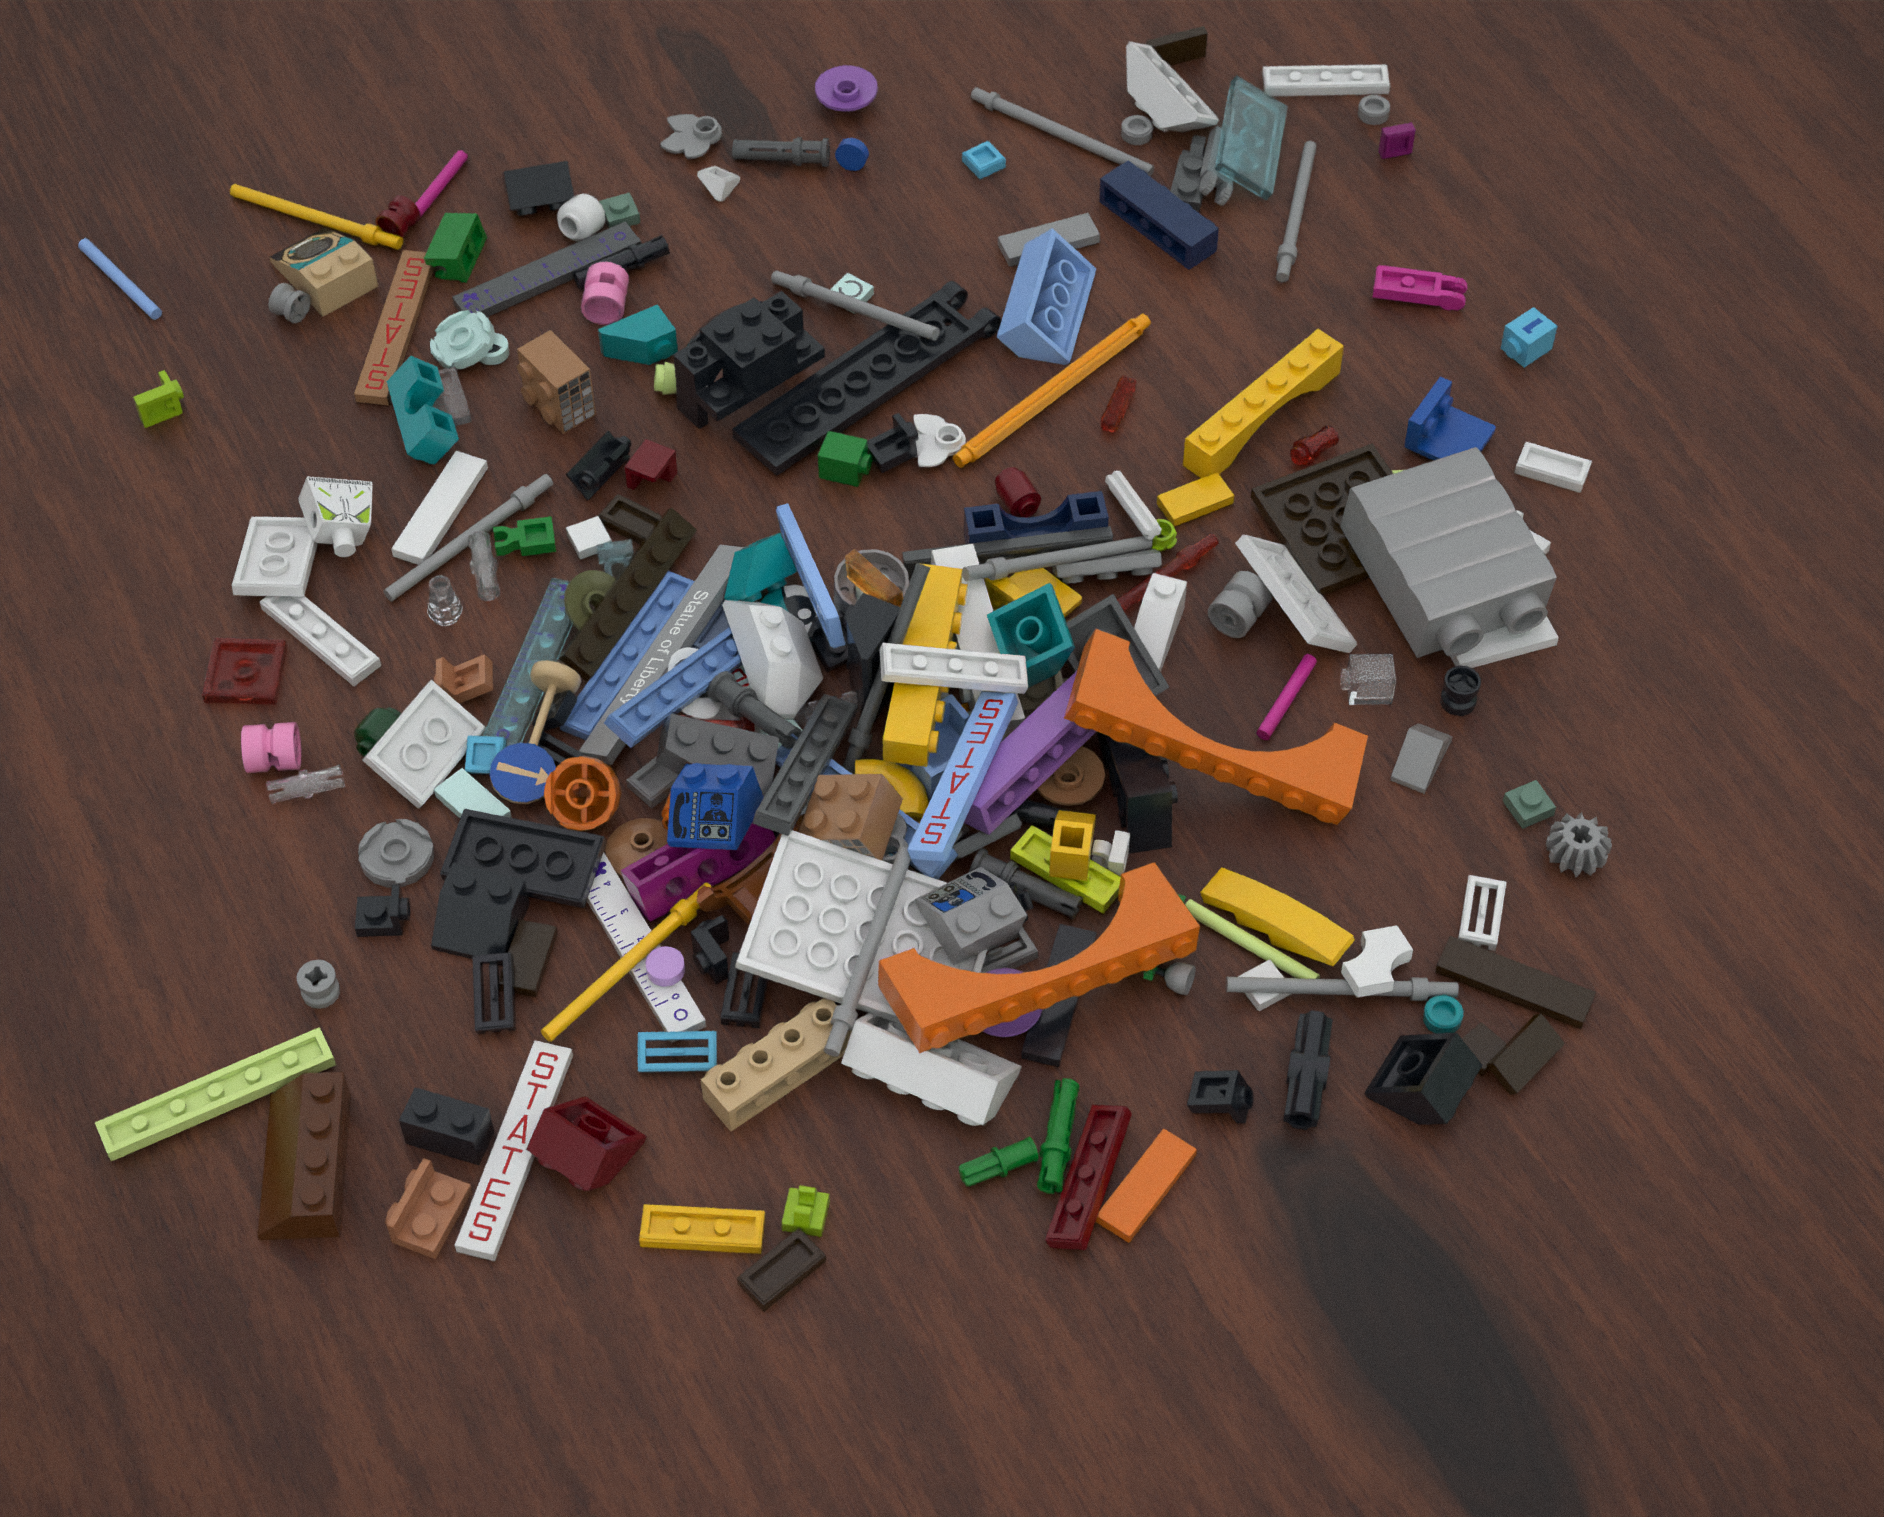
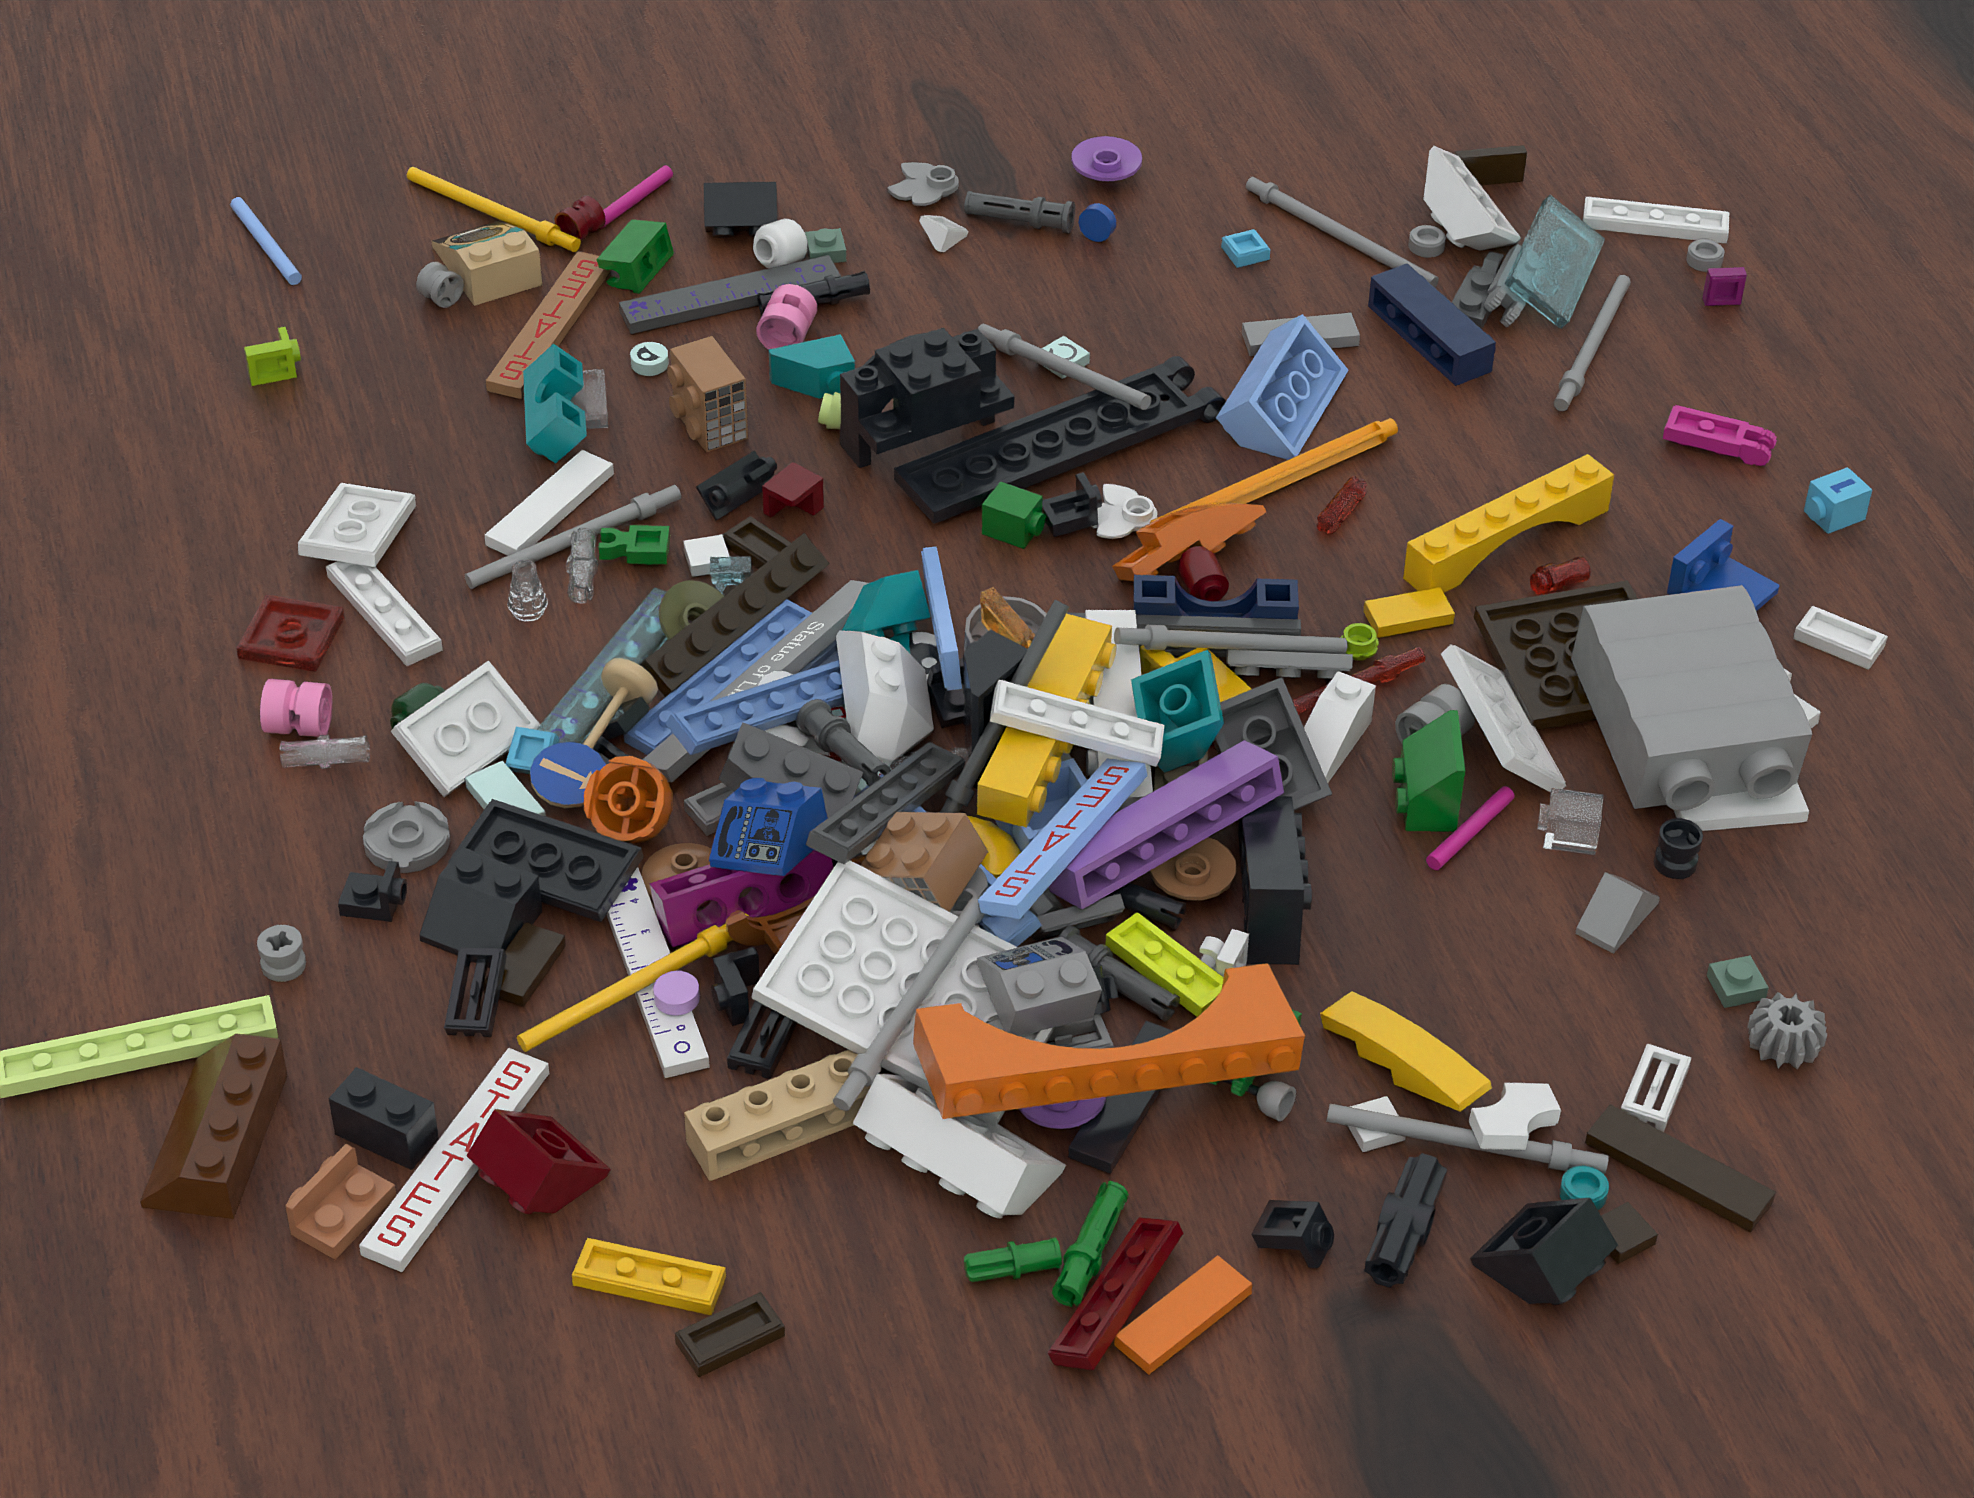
camera: 10 degrees right, 10 degrees down
white torso [298,477,372,557] -> none
light aqua tile [430,310,495,370] -> none
nougat bracket [434,654,493,704] -> none
medium azure tile [638,1031,717,1072] -> none
lime tile [782,1185,830,1237] -> none
yellow slope [1049,810,1096,881] -> none
orange arch [1064,629,1368,825] -> none
white axle [1105,470,1162,540] -> none
yellowish green bar [1185,899,1320,979] -> none
dark brown tile [1486,1014,1565,1095] -> none
none -> orange slope [1112,503,1266,581]
none -> green slope [1392,710,1465,832]

